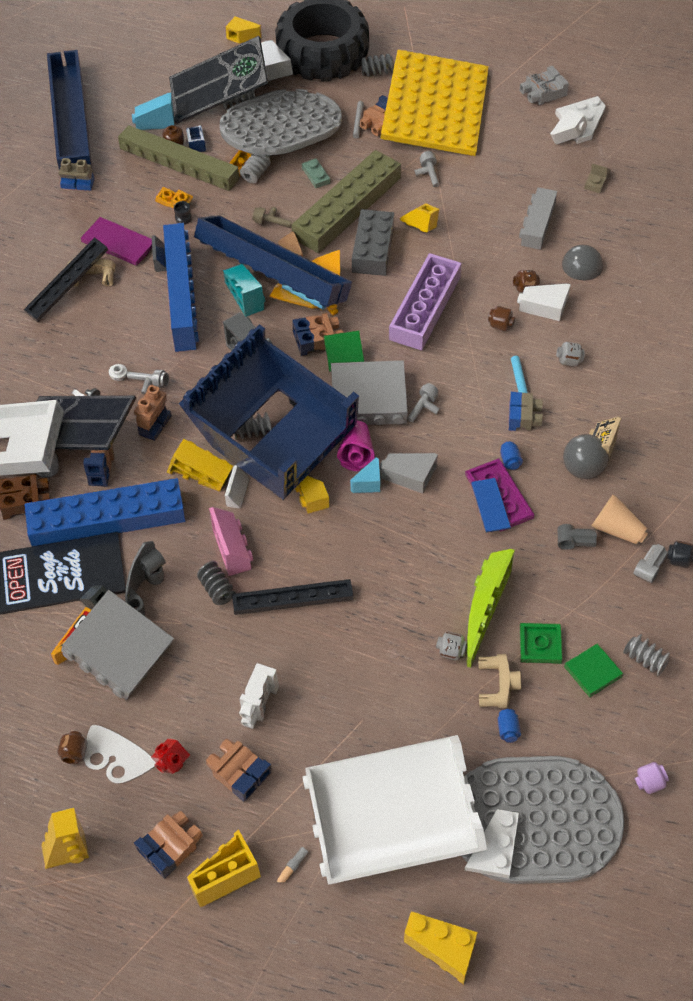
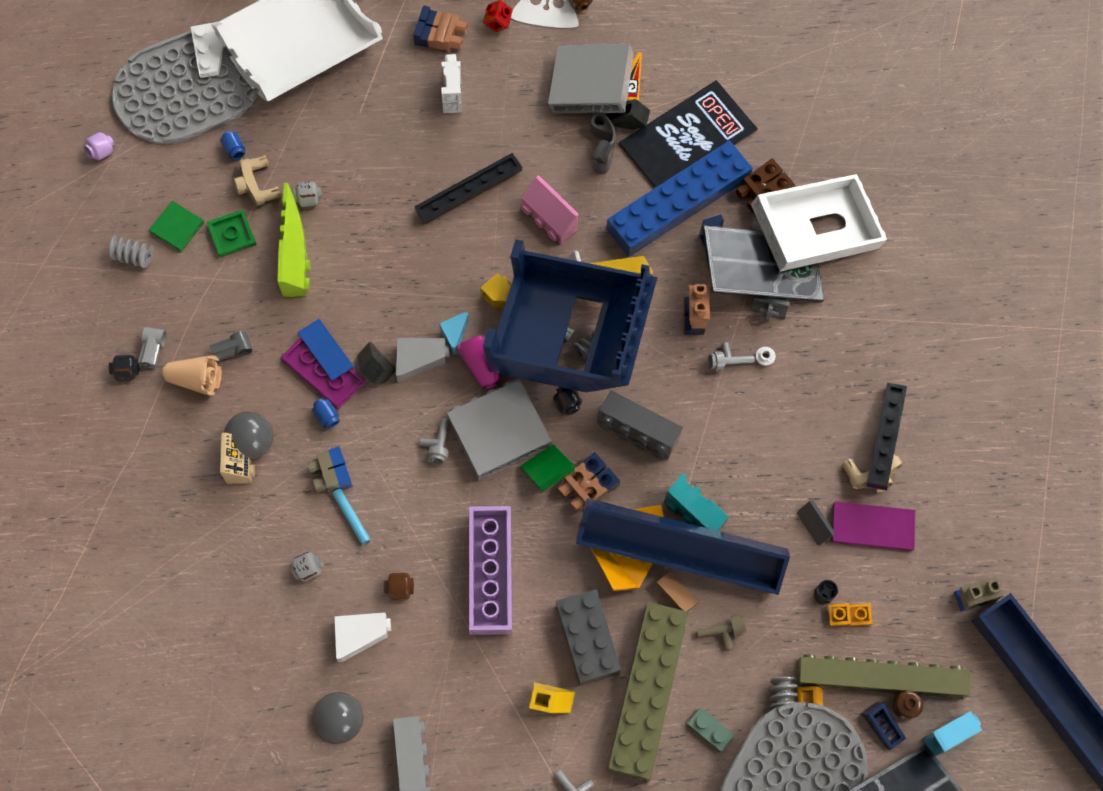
camera: 150 degrees right, 15 degrees up
blue brick [163,223,199,352] -> none
dark grey piece [197,561,236,605] -> none
reddish brown head [513,270,540,293] -> none
none -> pearl dark grey slope [357,342,396,385]

